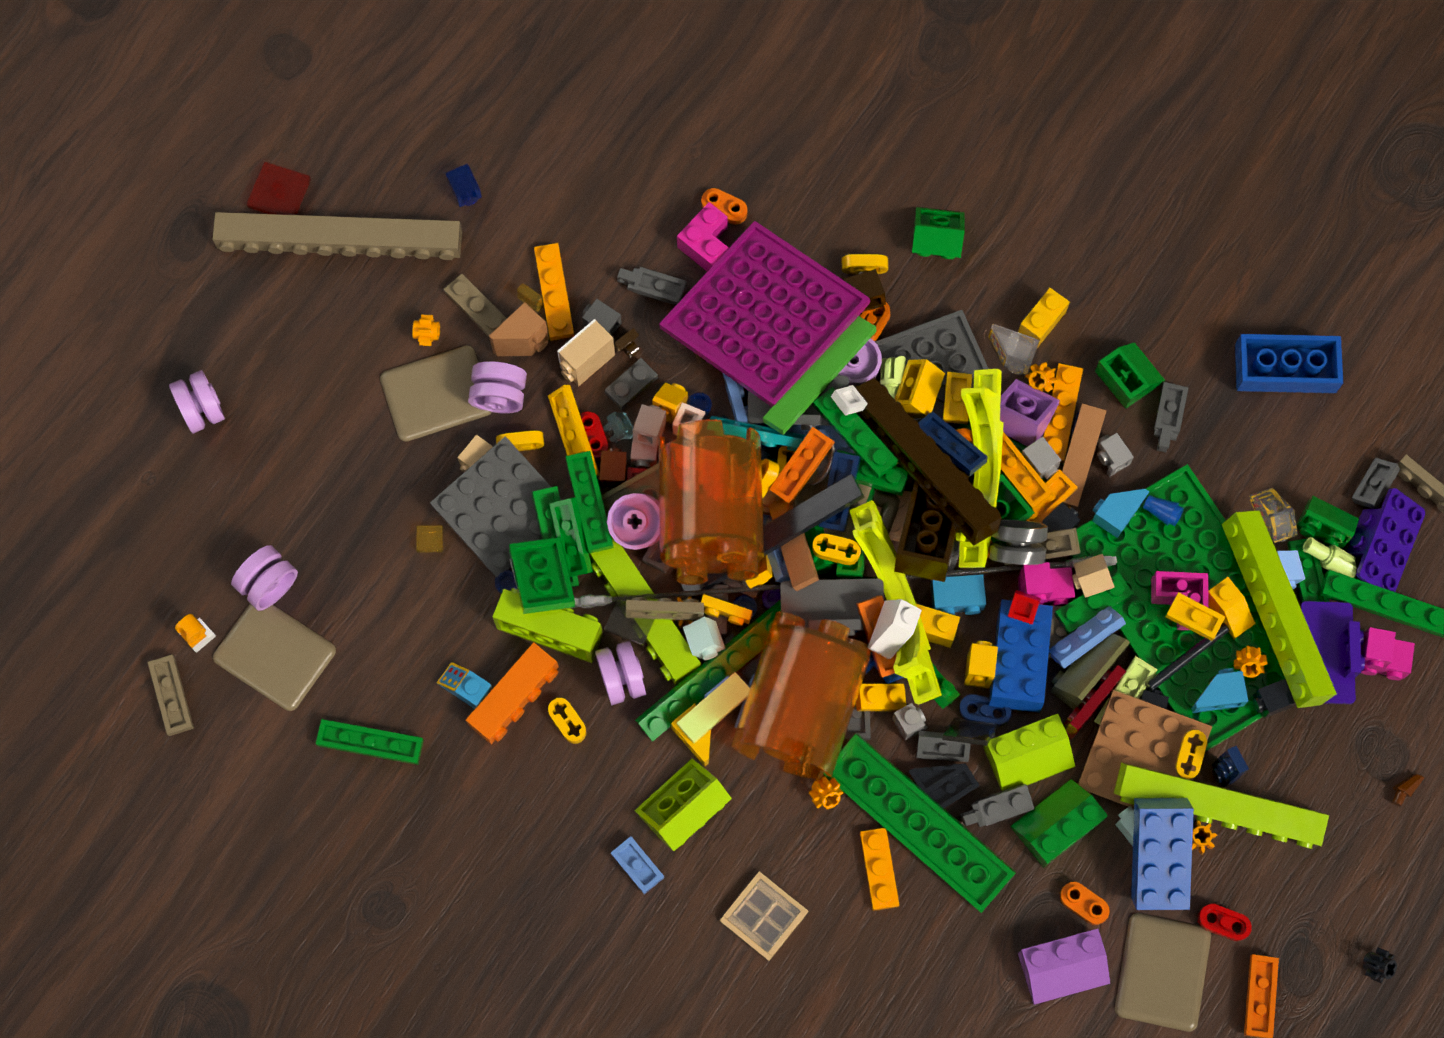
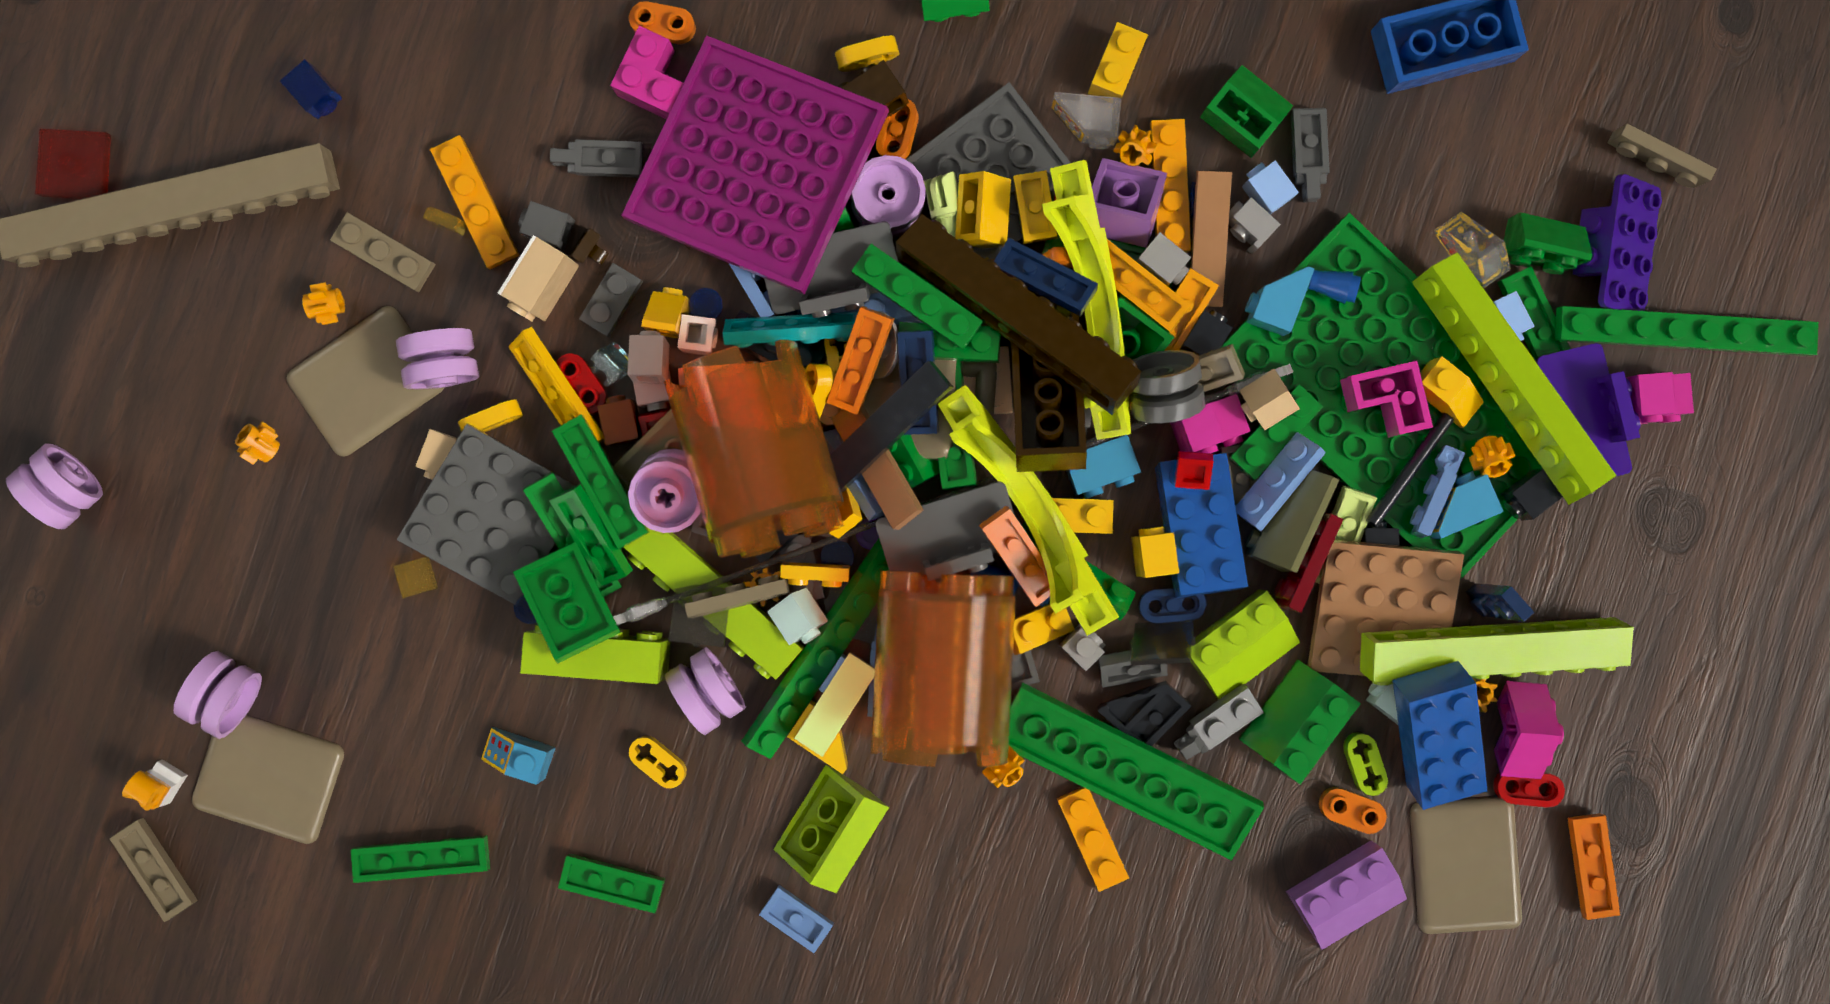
camera: 15 degrees left, 15 degrees up
orange brick [466,642,559,744] -> none
medium nougat slope [489,302,549,356] -> none
clear piece [720,871,809,961] -> none
bright green tile [763,316,876,435] -> none
yellow beam [812,533,861,565] -> none
white plate [831,385,867,415] -> none
white slope [868,599,922,659] -> none
yellow plate [1165,592,1225,641] -> none
yellow beam [1175,730,1207,779] -> none
yellowish green arm [1303,537,1356,578] -> none
dark grey plate [1352,458,1400,509] -> none
black gear [1363,947,1397,983] -> none
reddish brown bar [1392,774,1425,807] -> none
none -> light orange gear [235,421,280,465]
none -> green plate [558,853,665,913]
none -> light blue brick [1242,160,1299,215]
none -> lime beam [1343,732,1388,796]
none -> medium blue hinge [1410,445,1465,538]
none -> dark pink brick [1494,681,1564,779]

